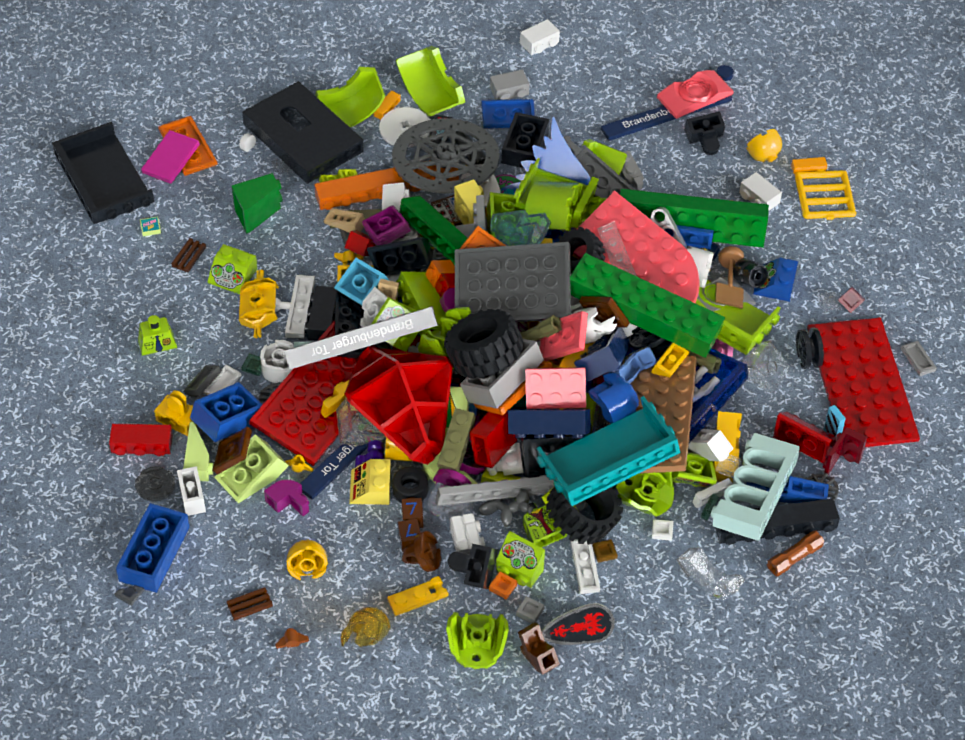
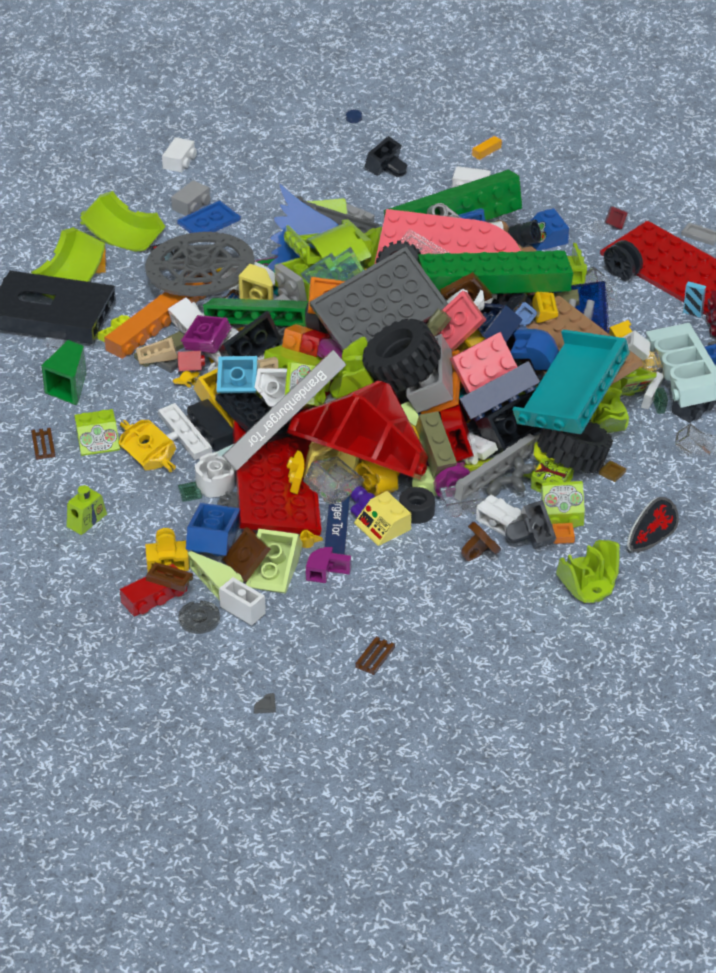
camera: 35 degrees left, 10 degrees down
blue brick [116,503,190,593] -> none
dark grey tile [184,365,222,397] -> none
white tile [203,365,241,395] -> none
white tile [240,133,256,152] -> none
dark orange piece [276,628,309,649] -> none
yellow cylinder [286,539,328,580] -> none
clear yellow helmet [341,607,390,647] -> none
white piece [379,107,430,148] -> none
yellow plate [387,576,449,616] -> none
reddish brown brick [397,519,420,551] -> none
reddish brown brick [402,497,423,528] -> none
black brick [501,112,550,168] -> none
light grey plate [516,596,544,623] -> none
reddish brown brick [518,622,560,675] -> none
white tile [571,539,600,594] -> none
dark blue tile [601,95,732,141] -> none
white tile [652,519,673,541] -> none
coral slope [657,70,734,119] -> none
yellow cylinder [746,129,782,162] -> none
red slope [773,411,836,464] -> none
yellow bar [794,169,856,220] -> none
none -> reddish brown tile [146,562,193,592]

